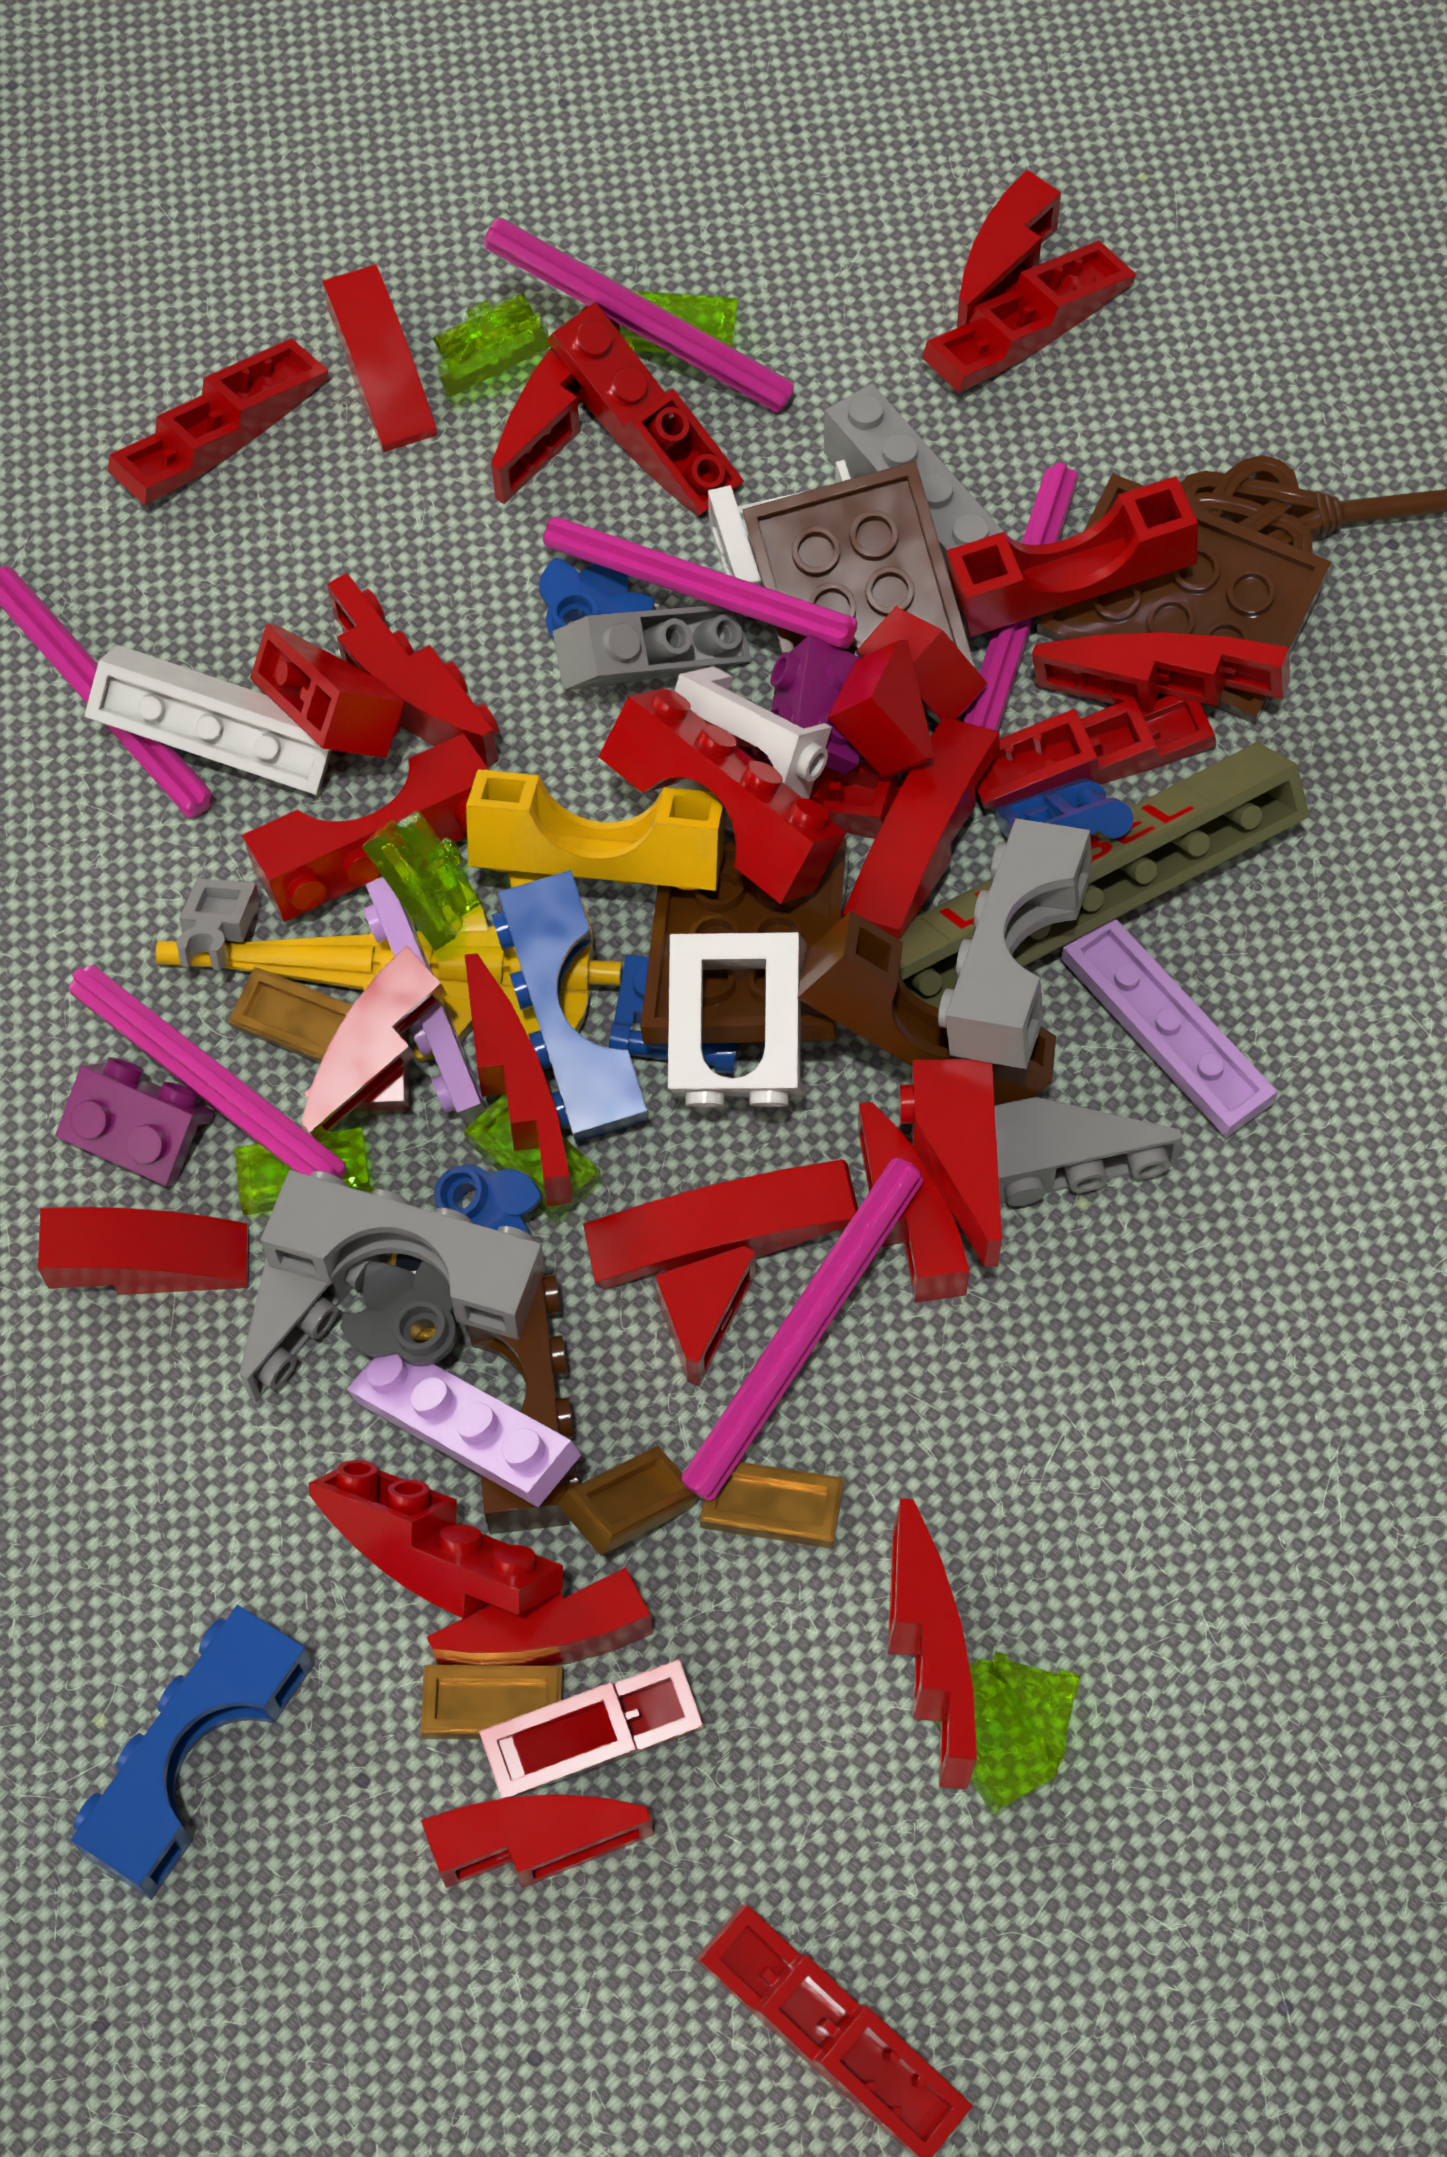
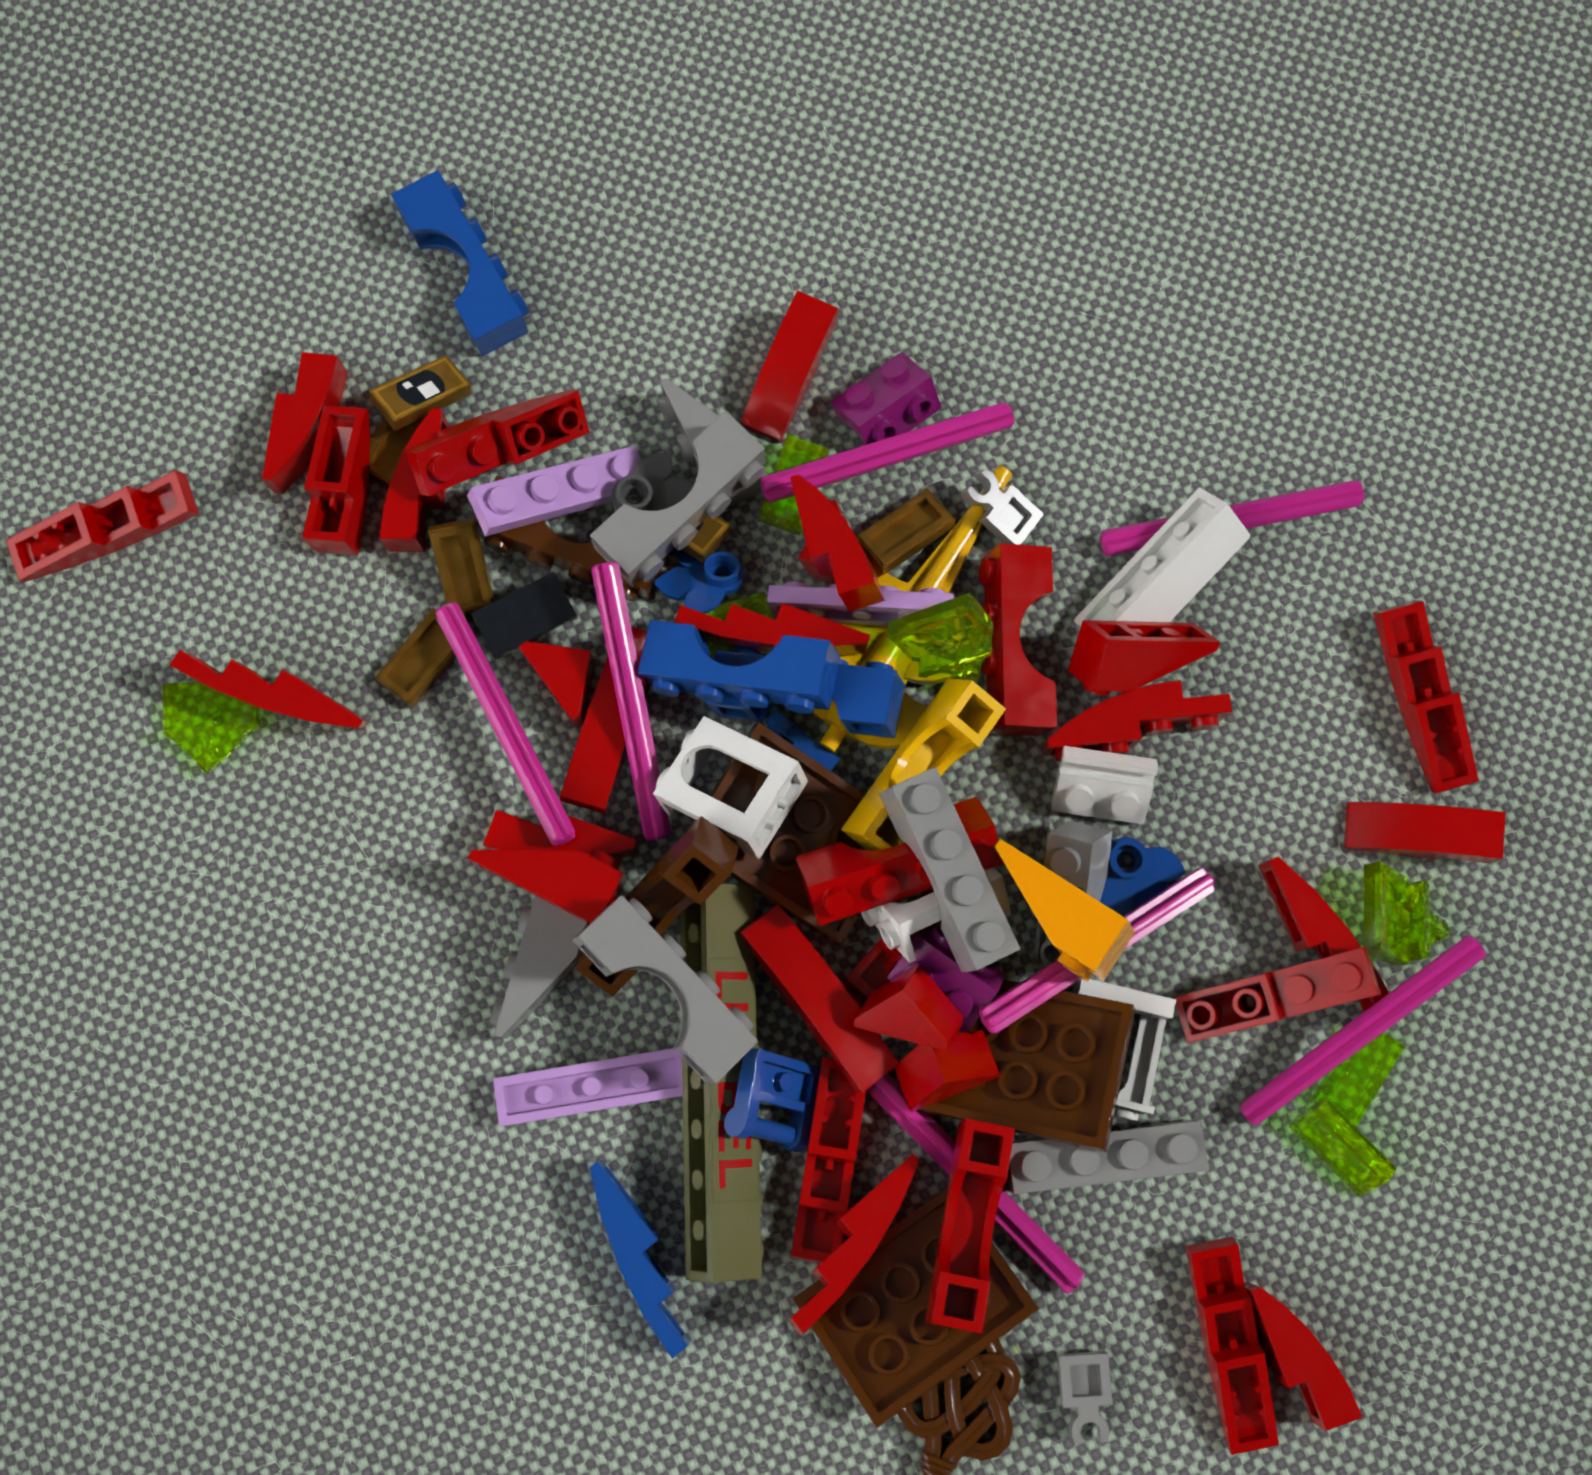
camera: 115 degrees right, 15 degrees up
none -> tile [369,355,471,431]
none -> black hinge [471,572,578,660]
none -> blue slope [590,1160,691,1359]
none -> dark pink axle [591,562,671,840]
none -> blue arch [638,620,840,714]
none -> light grey arch [879,767,1020,972]
none -> light orange slope [995,839,1135,982]
none -> white plate [1051,746,1158,824]
none -> light grey plate [1056,1351,1113,1444]
none -> clear neon green plate [1289,1097,1397,1197]

